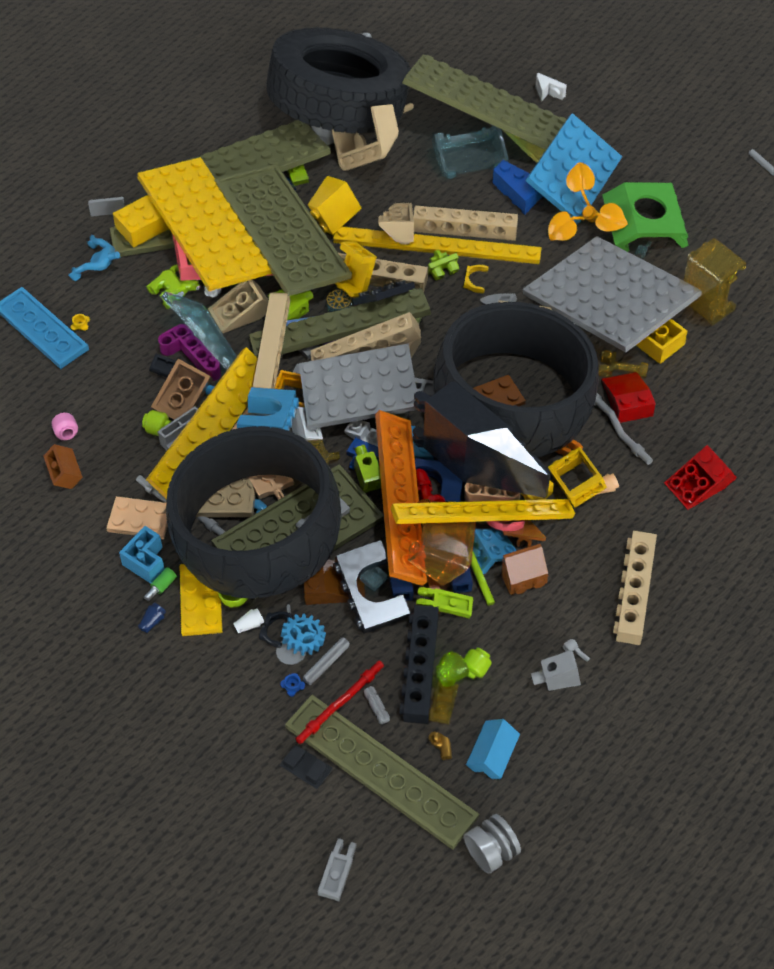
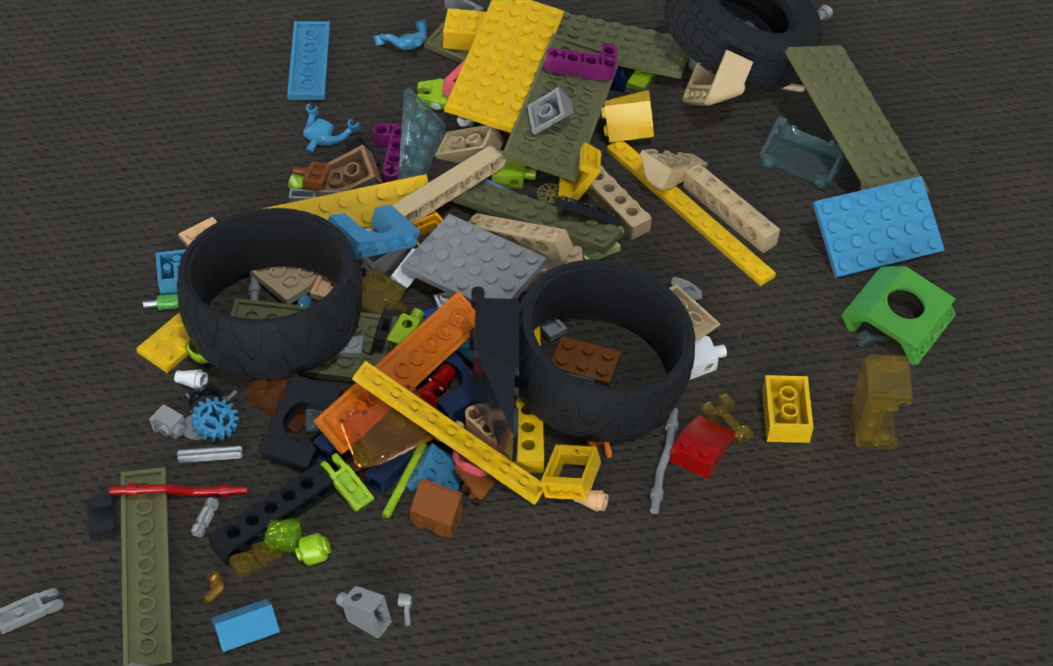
camera: 40 degrees right, 5 degrees down
dark orange brick [44,444,83,489] -> none
bright pink head [52,413,78,440] -> none
yellow plate [71,314,90,331] -> none
dark blue cone [138,603,166,633] -> none
blue plate [280,673,305,696] -> none
lime hips [428,250,459,280] -> none
yellow cap [463,265,489,293] -> none
blue wedge [493,160,543,215] -> none
light grey plate [523,236,701,352] -> none
white slope [536,73,566,101] -> none
light orange plant [548,162,628,241] -> none
tan brick [613,531,657,645] -> none
red slope [664,445,737,510] -> none
none -> light grey brick [149,404,187,440]
none -> dark orange plate [293,161,331,190]
none -> dark azure piece [303,104,361,153]
none -> black piece [369,304,394,354]
none -> light grey slope [527,87,574,135]
none -> magenta beam [543,43,618,81]

